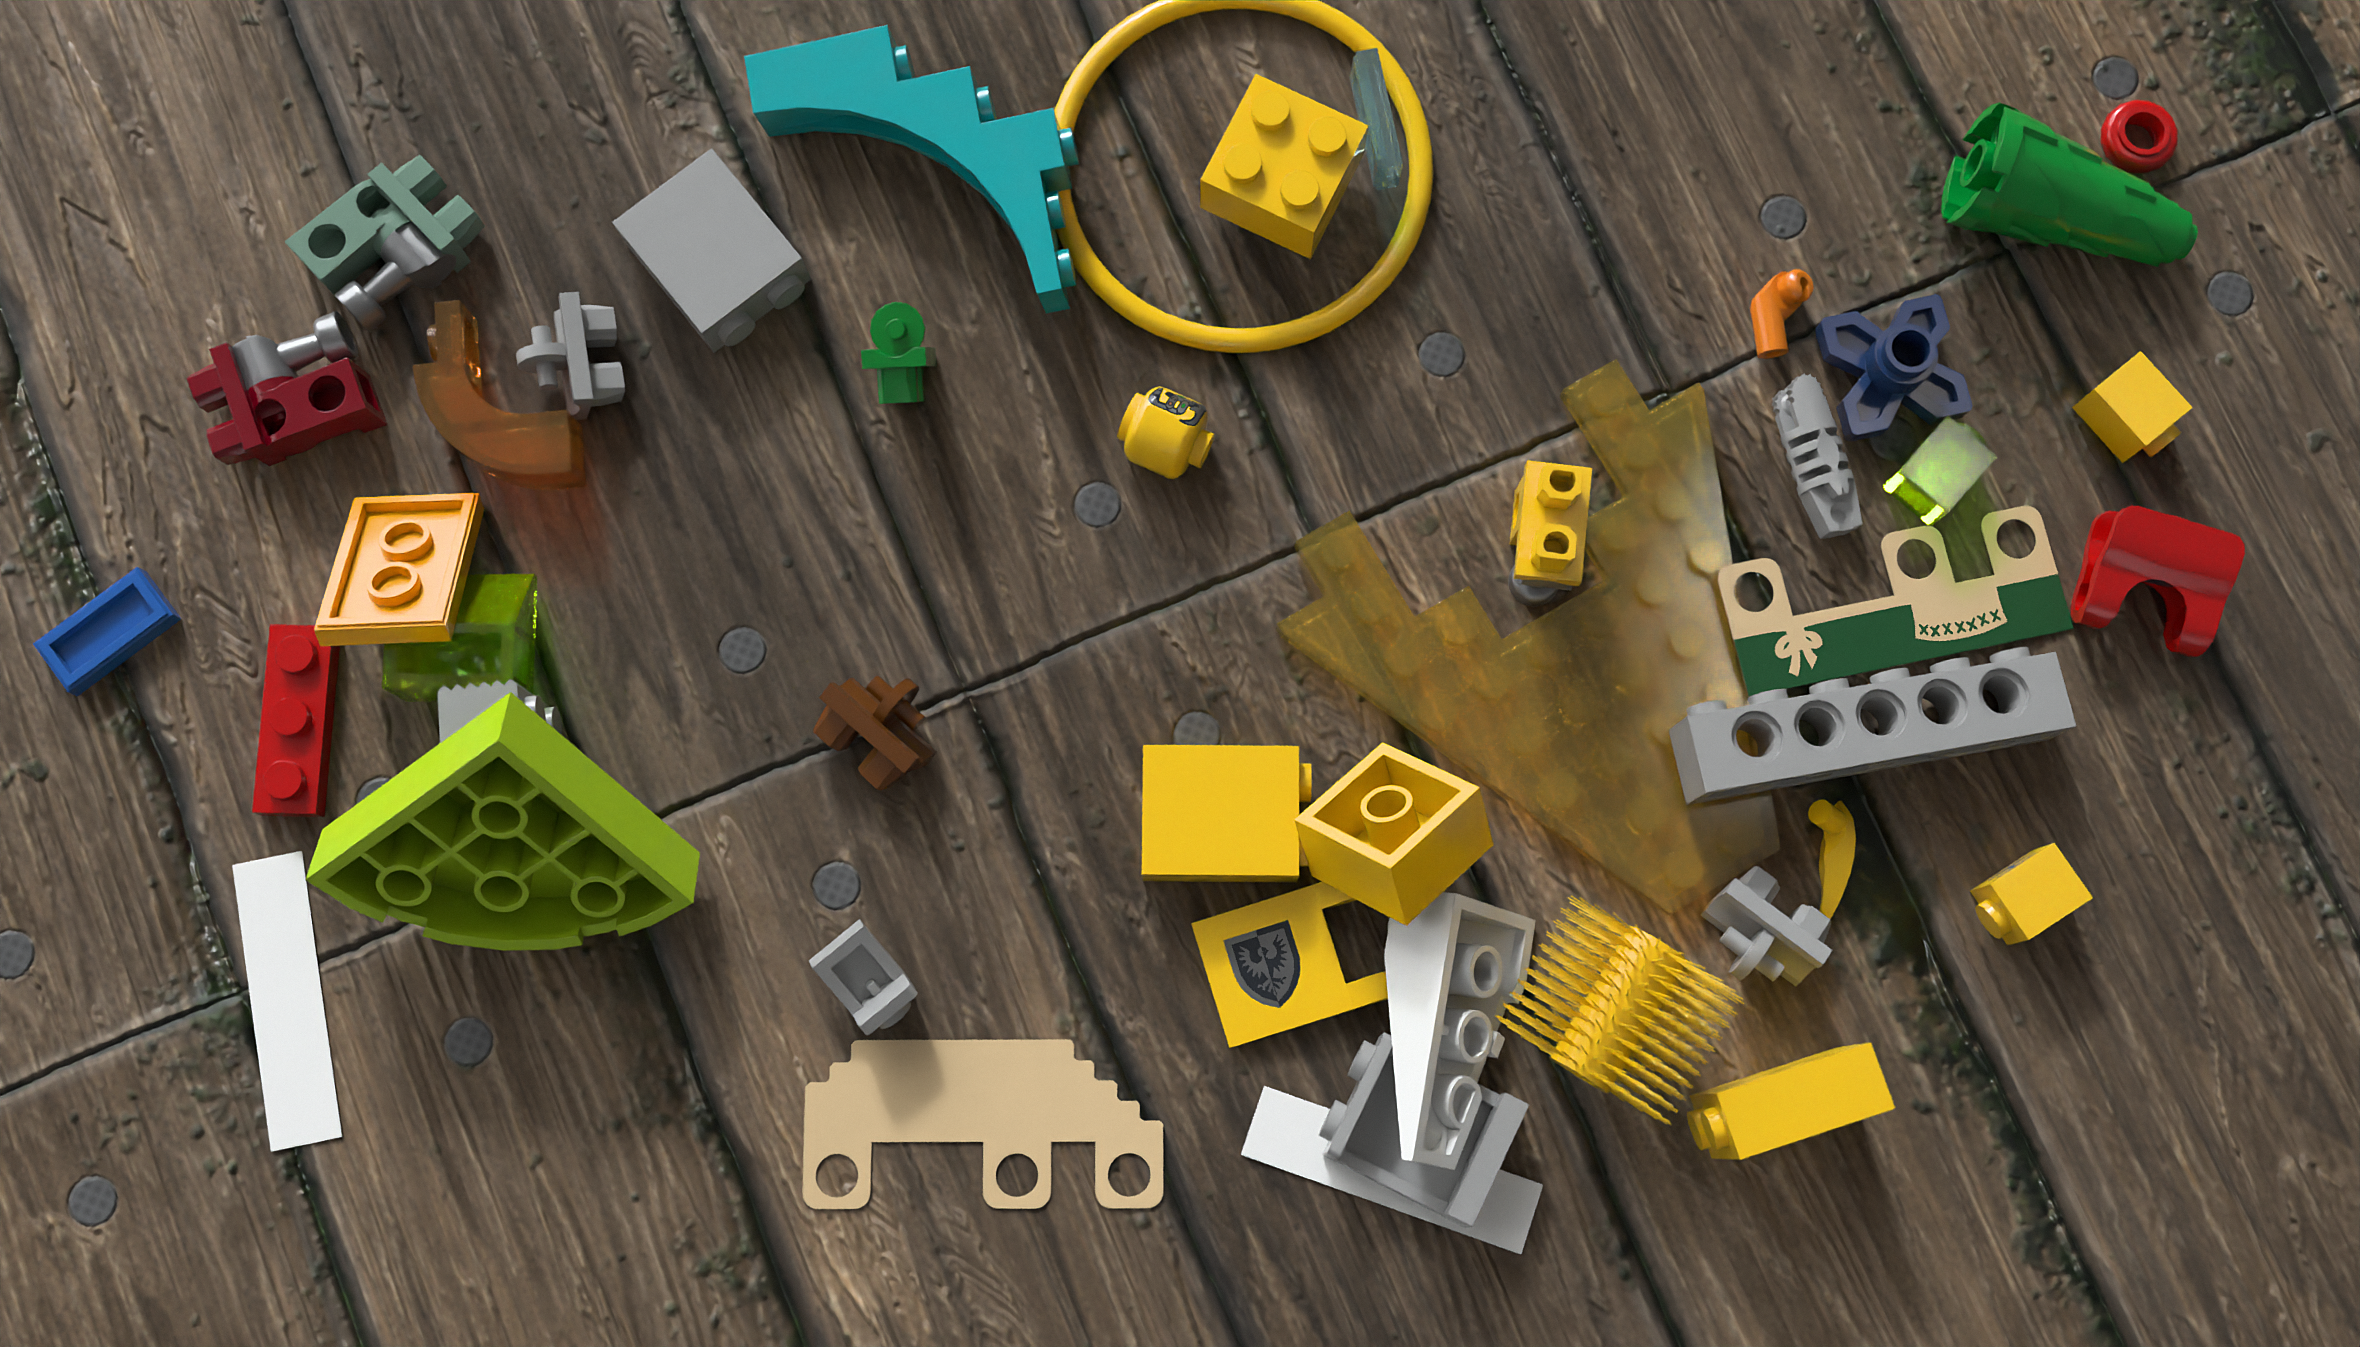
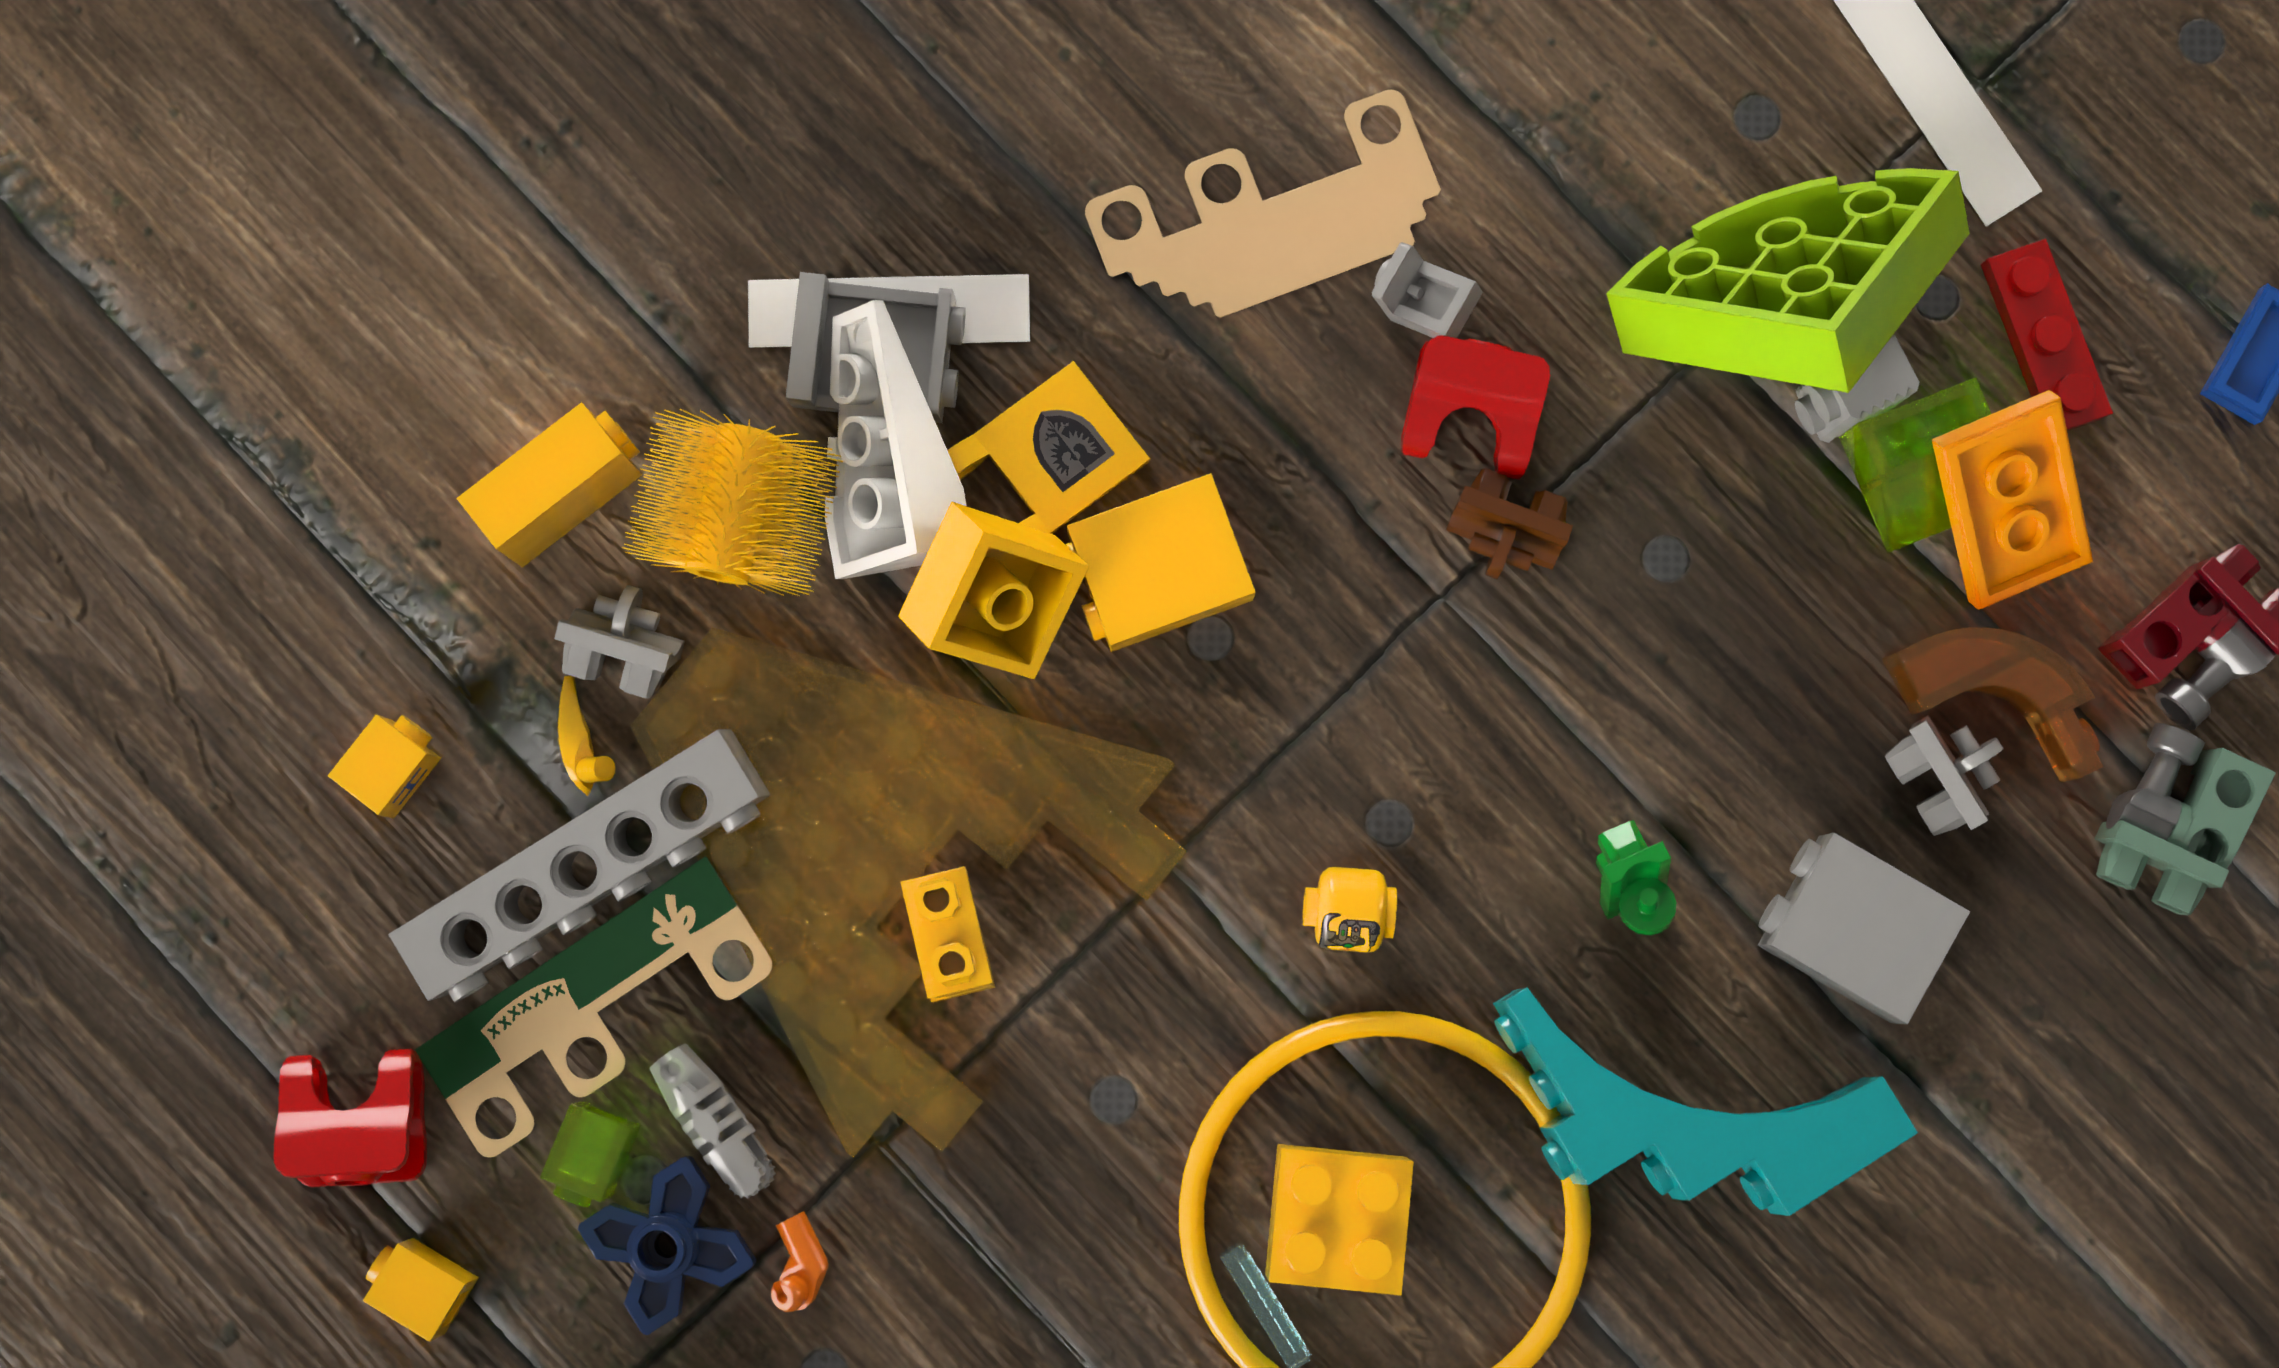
camera: 155 degrees right, 5 degrees up
none -> red piece [1401,335,1551,480]

